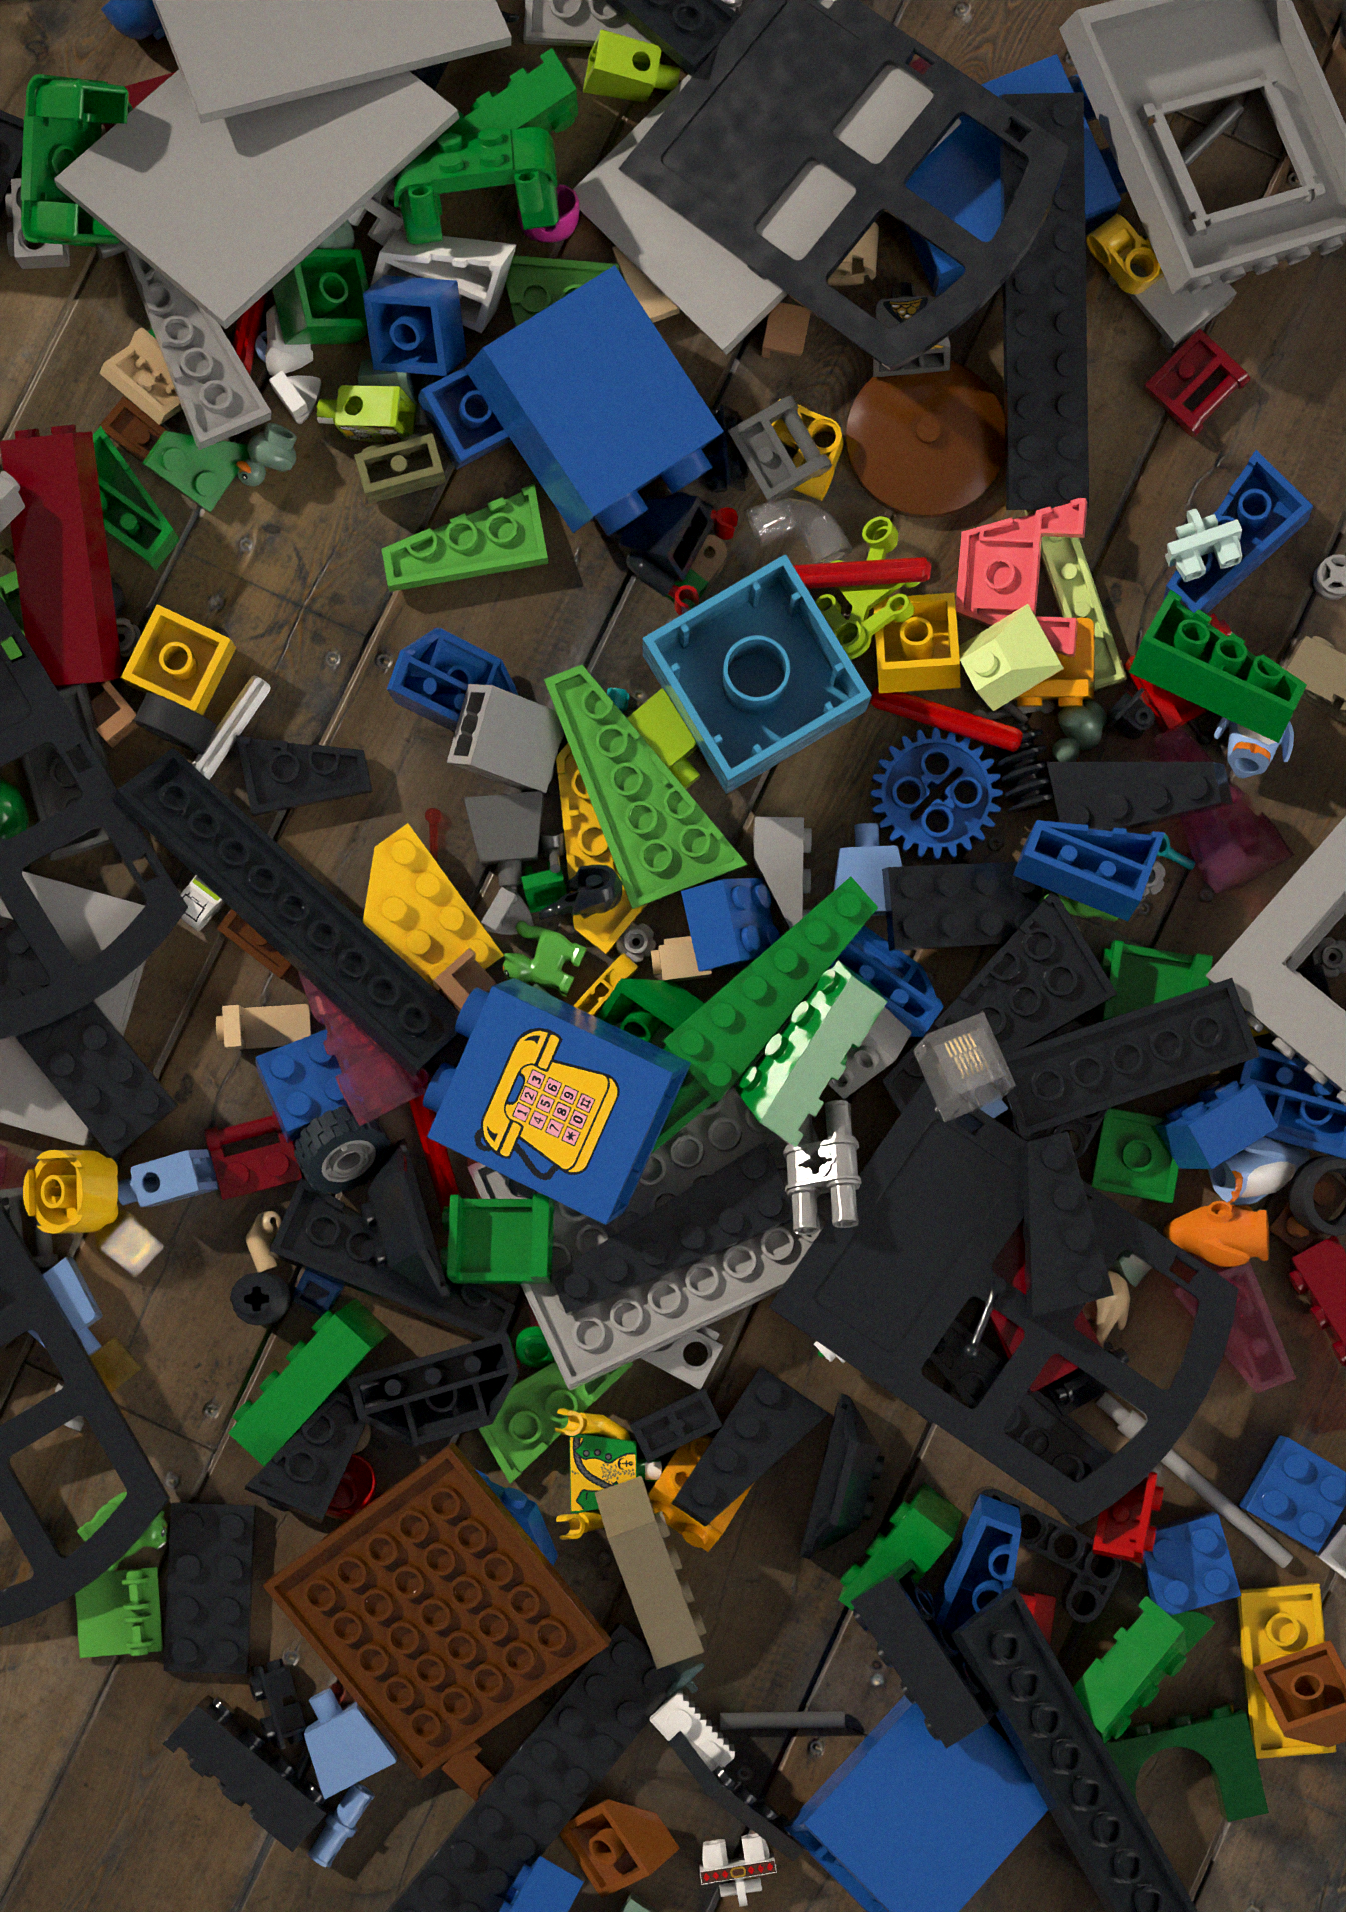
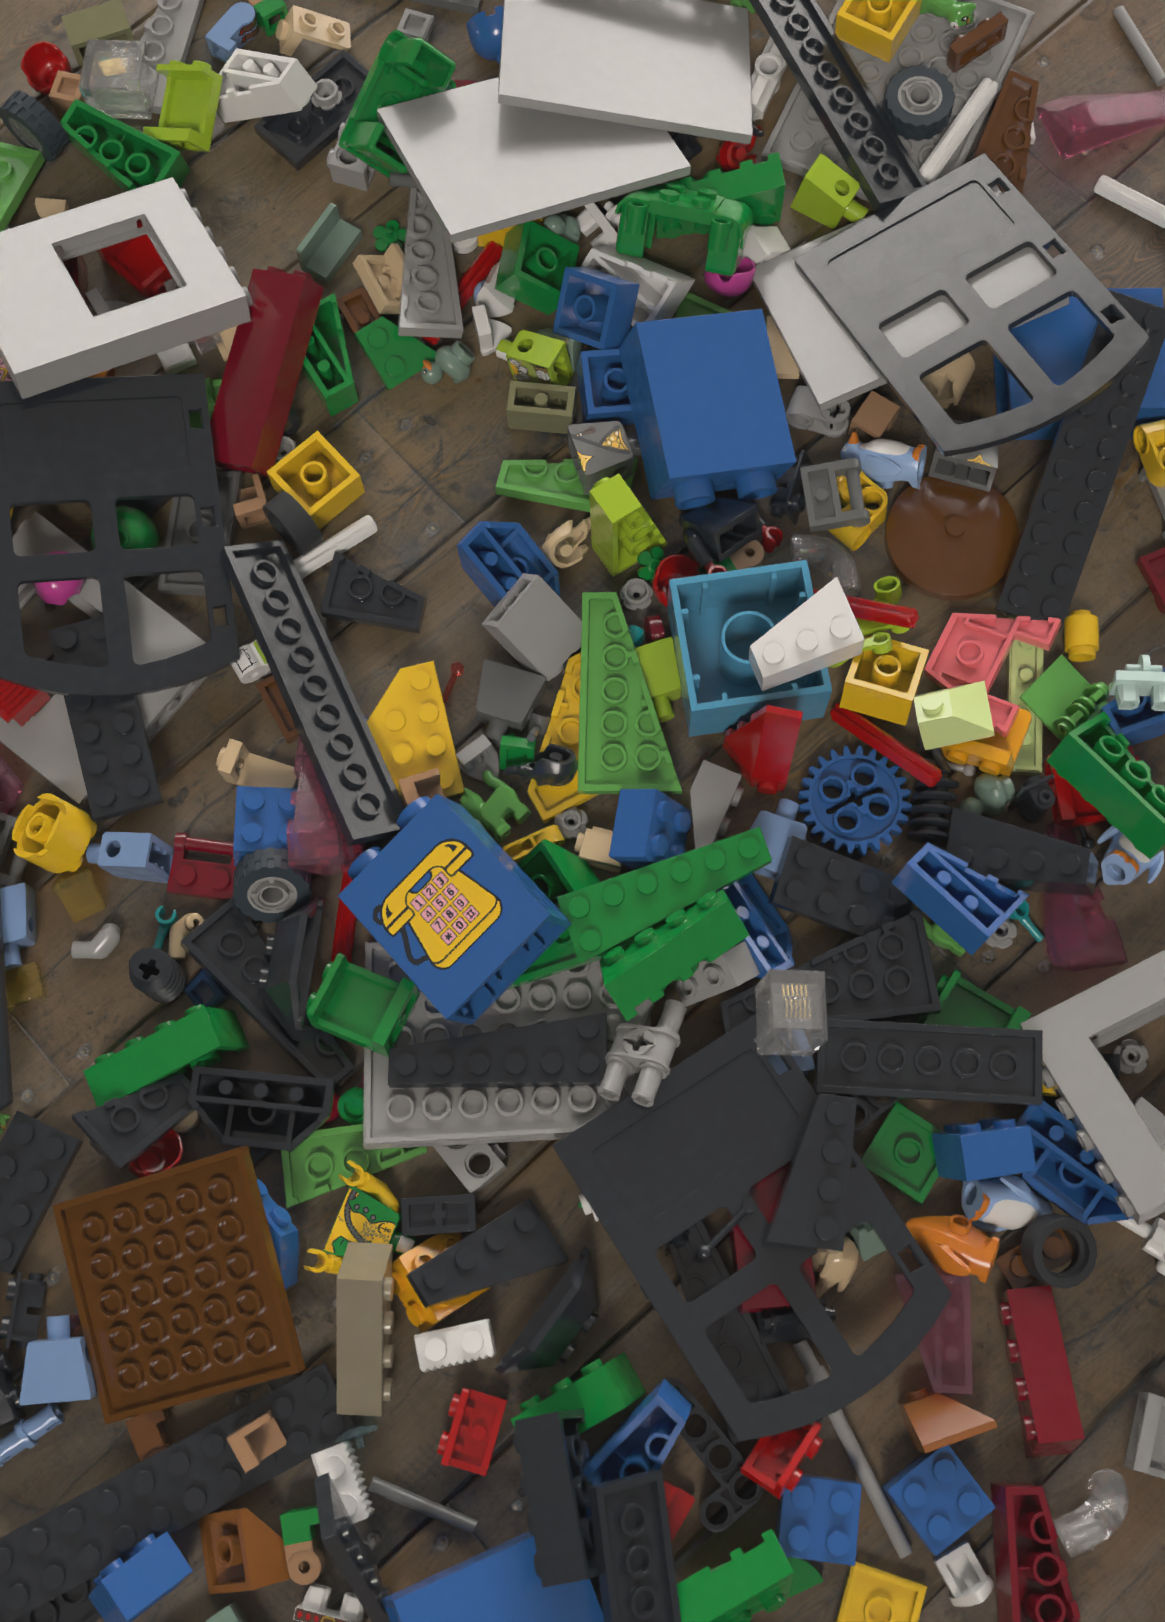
camera: 30 degrees right, 10 degrees down
none -> light grey arm [71,923,121,959]
none -> teal hand [153,906,179,949]
none -> medium nougat panel [227,1410,287,1473]
none -> leg [280,1504,326,1585]
none -> sand green panel [296,203,363,285]
none -> green plant [373,220,406,252]
none -> light grey tile [397,8,435,42]
none -> white brick [414,1319,497,1372]
none -> red bracket [437,1387,508,1476]
none -> tan piece [541,517,591,568]
none -> dark grey torso [567,421,642,495]
none -> lime wedge [589,473,668,577]
none -> light grey plate [620,578,653,610]
none -> green plant [637,547,664,583]
none -> dark red tile [644,615,665,644]
none -> red hair [652,554,699,607]
none -> red piece [716,125,762,172]
none -> red wedge [723,705,803,795]
none -> white tile [742,225,791,264]
none -> white wedge [749,577,865,691]
none -> light grey piece [786,385,850,438]
none -> light blue animal [840,432,927,489]
none -> dark orange slope [898,1387,998,1453]
none -> bright green hinge [1019,654,1109,742]
none -> yellow brick [1064,610,1099,662]

